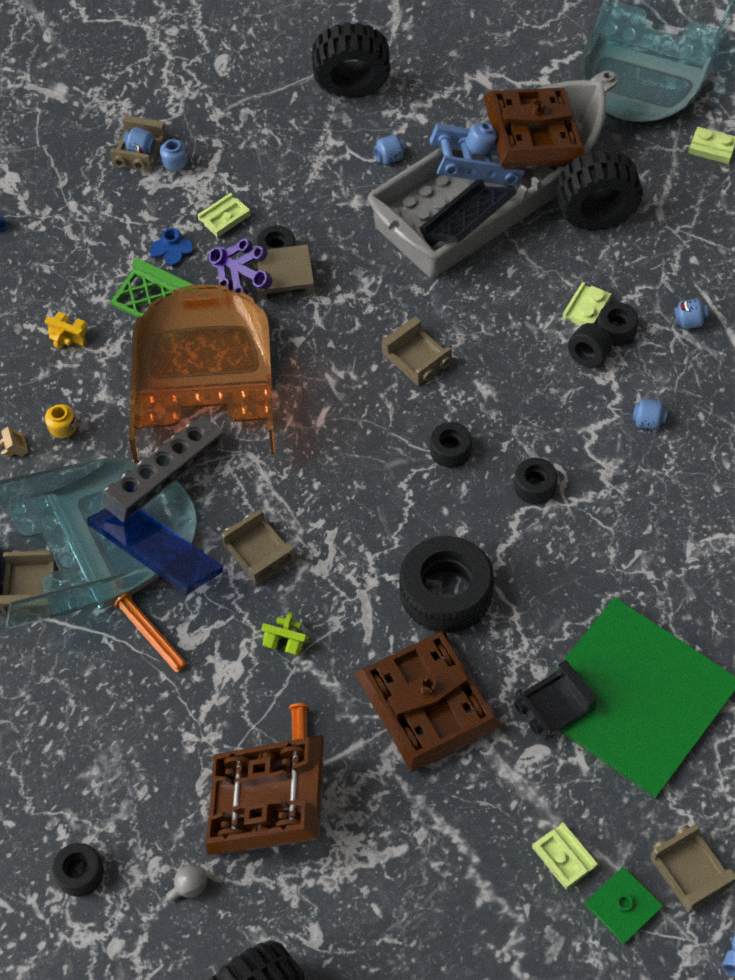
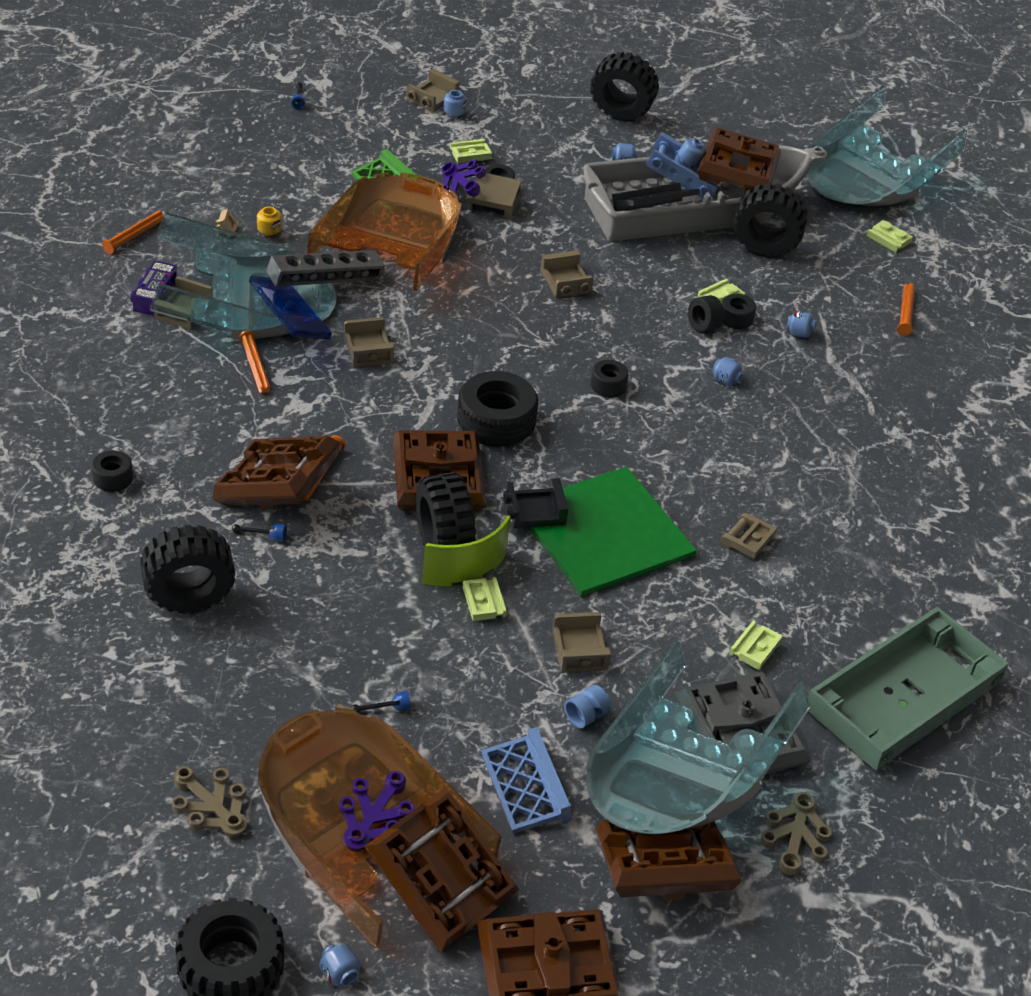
camera: 15 degrees right, 15 degrees down
yellow hips [44,312,88,349] -> none
medium blue head [123,127,156,154] -> none
blue plate [150,228,193,266] -> none
light grey piece [166,864,207,902] -> none
lime hips [261,612,310,656] -> none
black tyre [430,422,472,468] -> none
green plate [584,867,663,945] -> none
none -> hinge [232,524,287,542]
none -> black tyre [415,472,476,547]
none -> lime panel [422,515,511,586]

